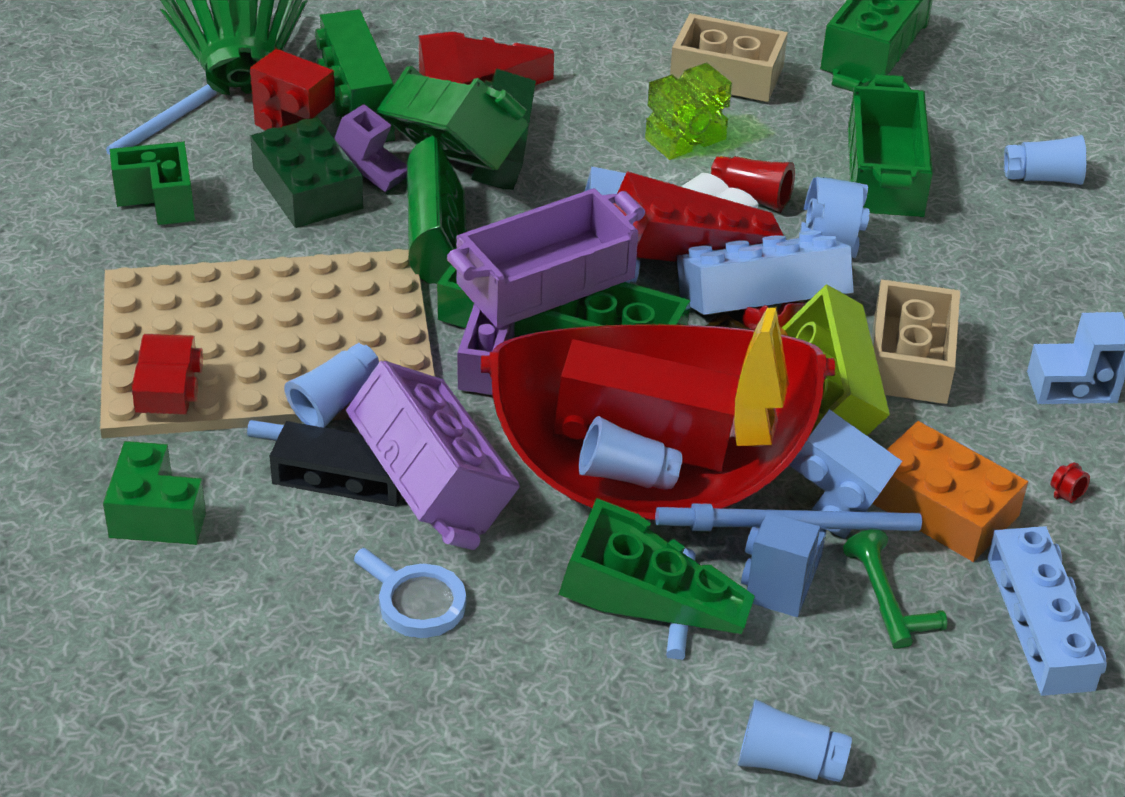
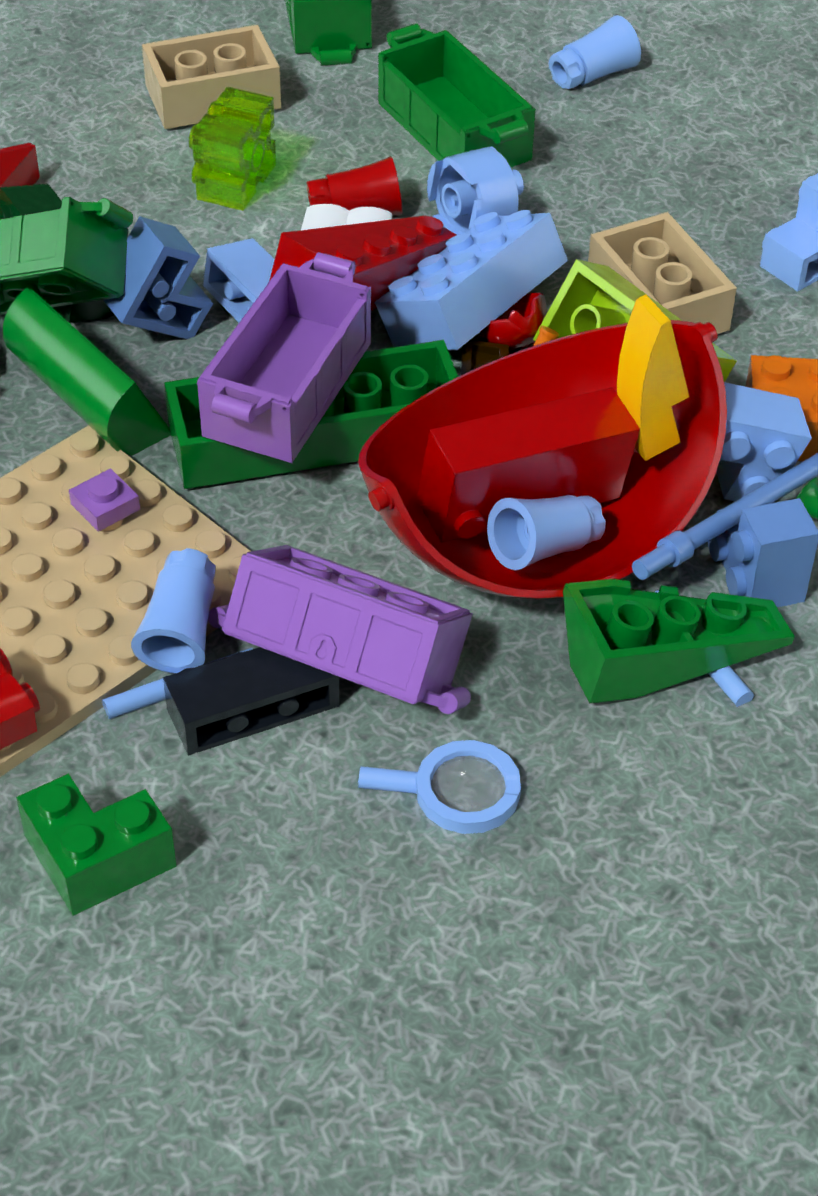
camera: 35 degrees left, 5 degrees up
medium lavender brick [457,303,515,395] -> none
none -> medium lavender plate [69,468,140,532]
none -> medium blue brick [103,216,213,339]

